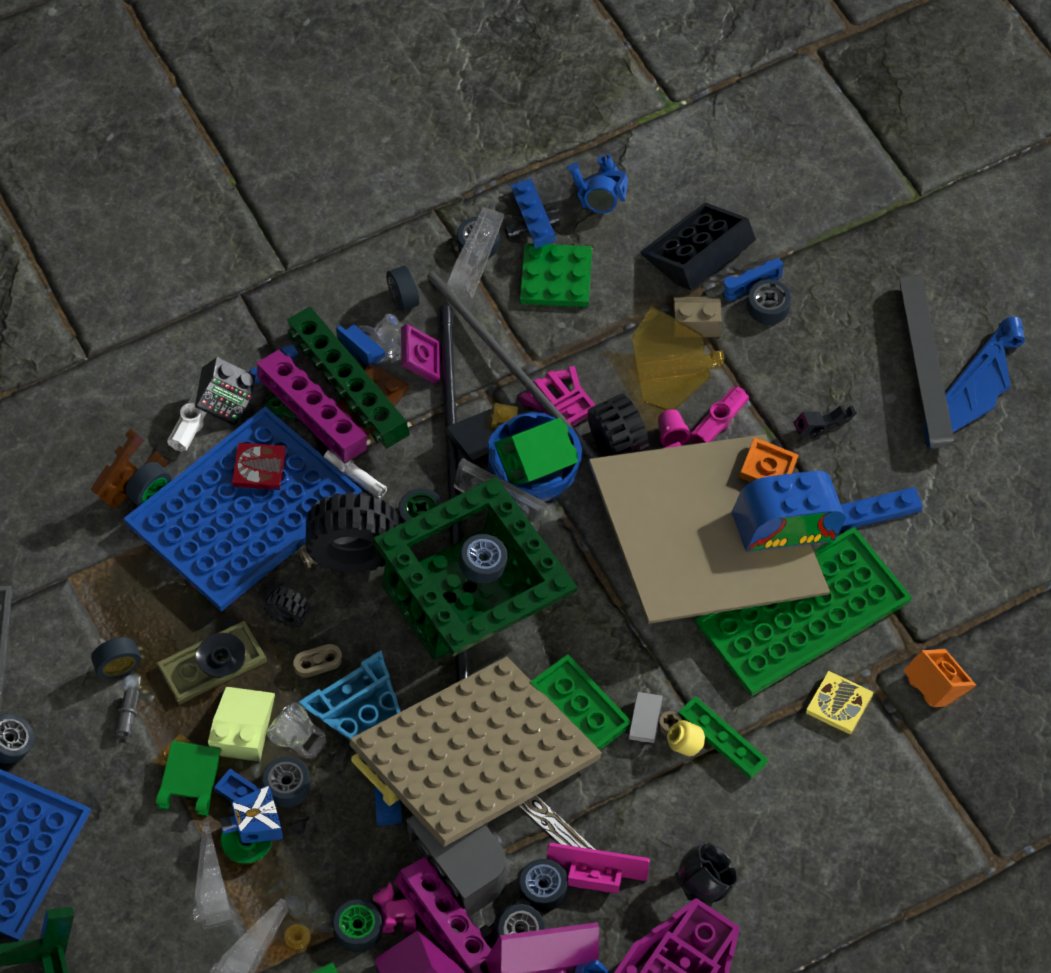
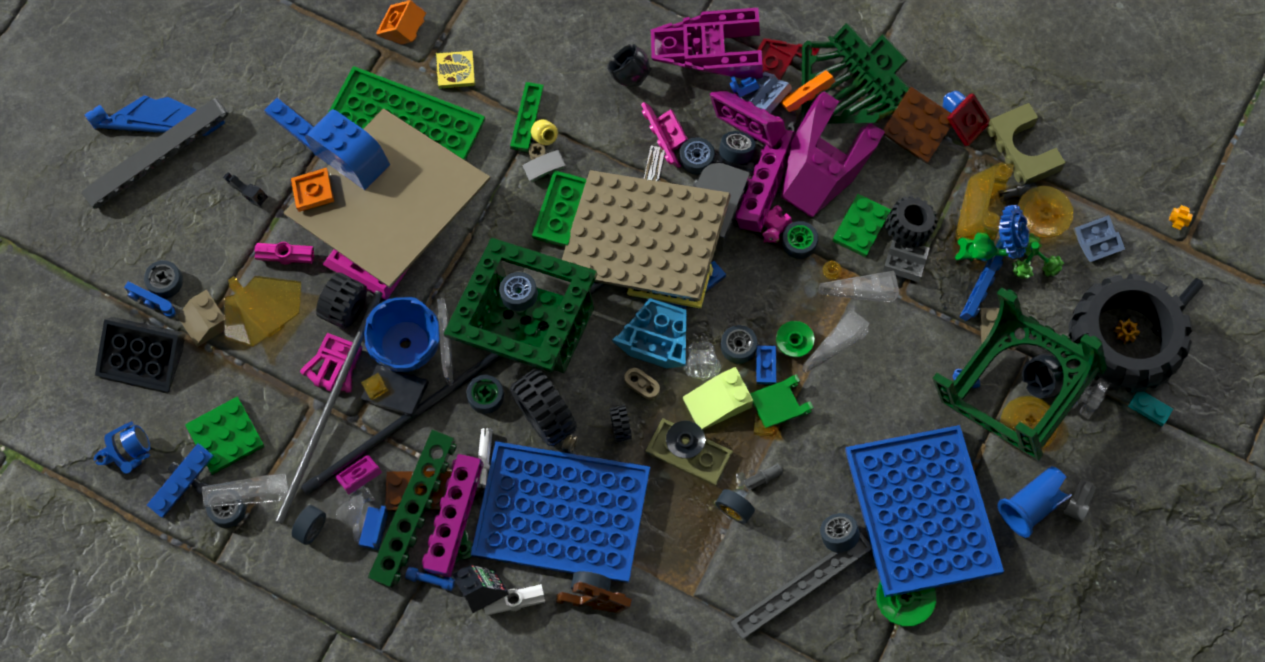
camera: 125 degrees left, 10 degrees up
torso [220,786,283,844] -> none
dark red tile [232,443,286,490] -> none
green slope [494,417,578,486] -> none
dark pink piece [658,409,691,447] -> none

